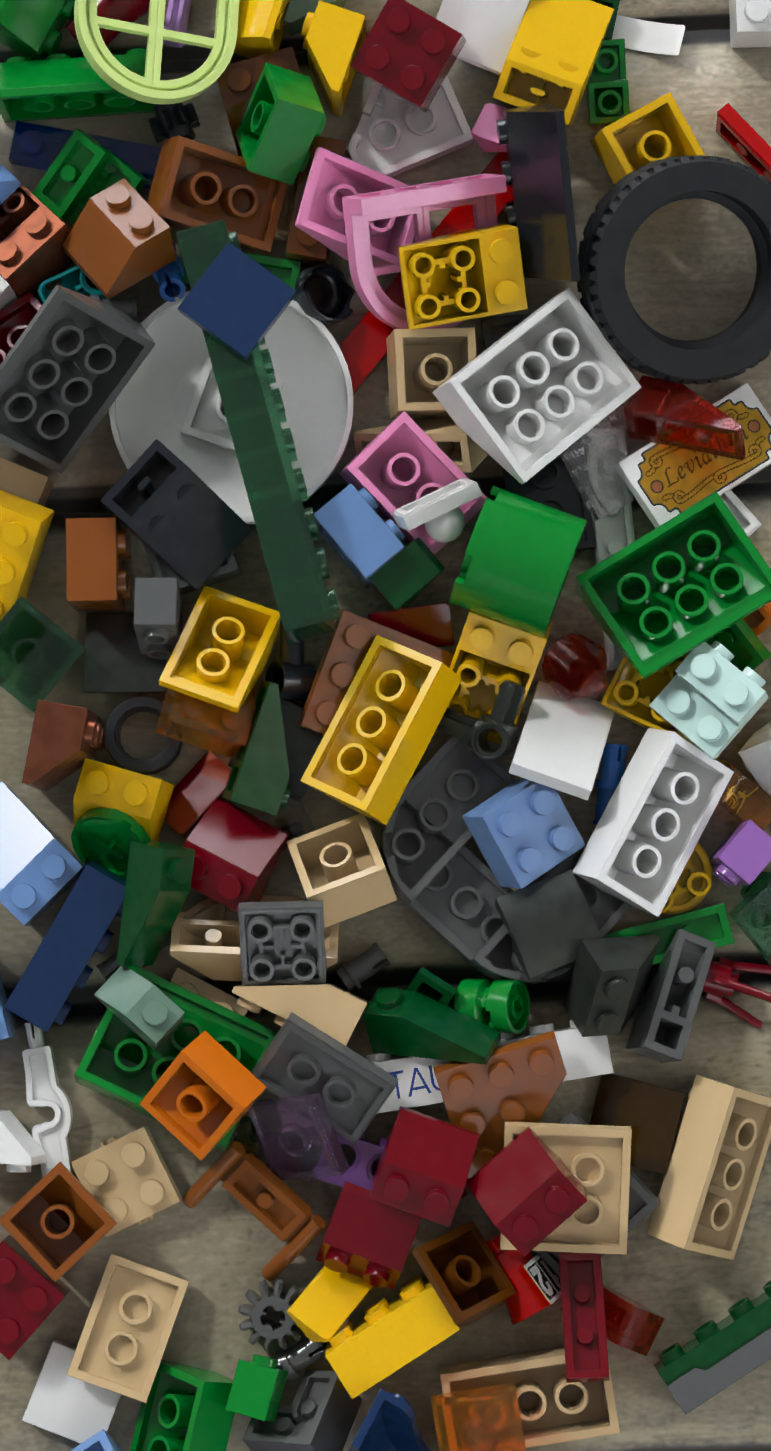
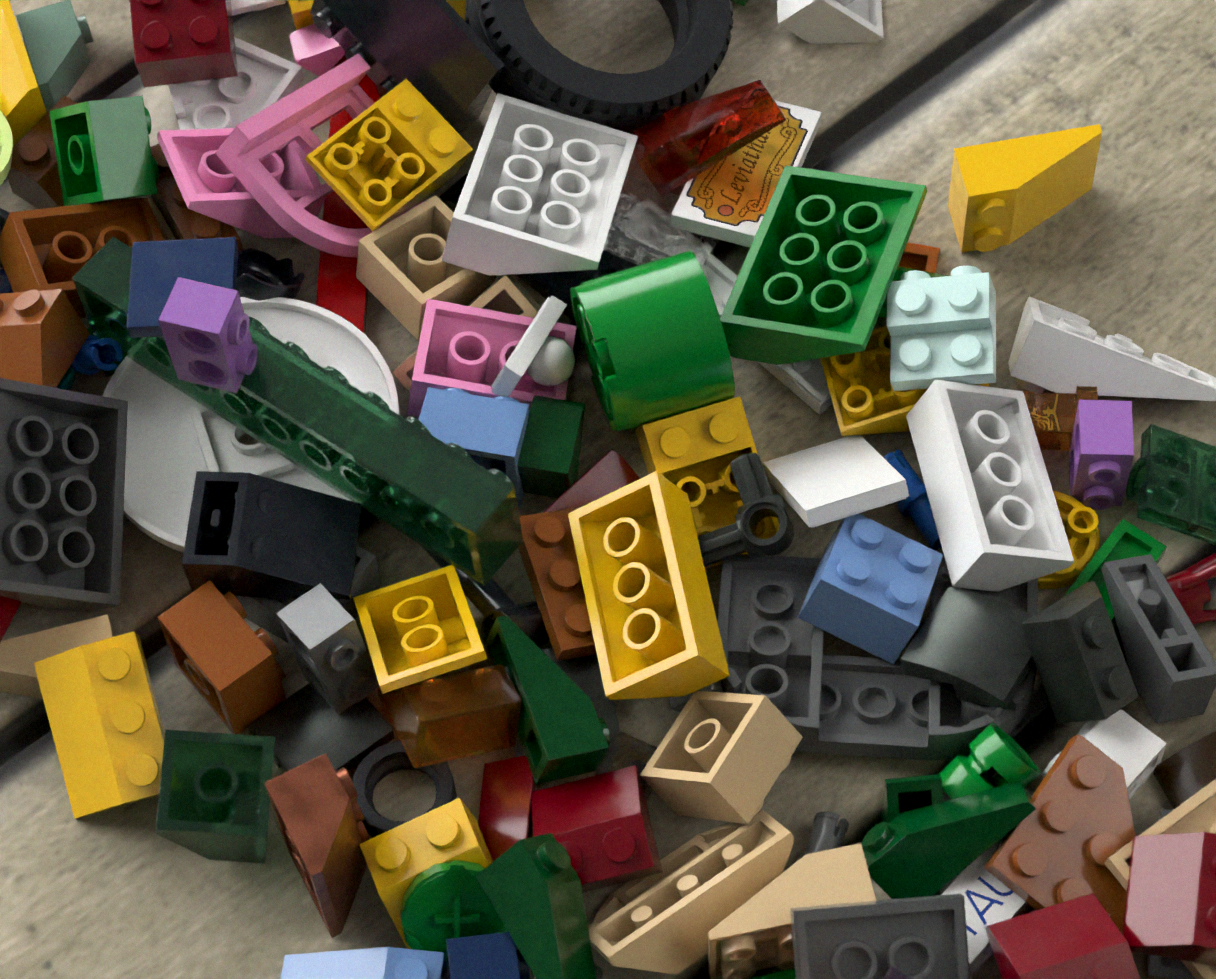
camera: 35 degrees left, 25 degrees down
dark grey tile [238,900,327,986] -> none
yellow slope [301,0,366,116] -> none
clear red hair [542,633,608,701] -> none
none -> medium lavender brick [158,277,258,393]

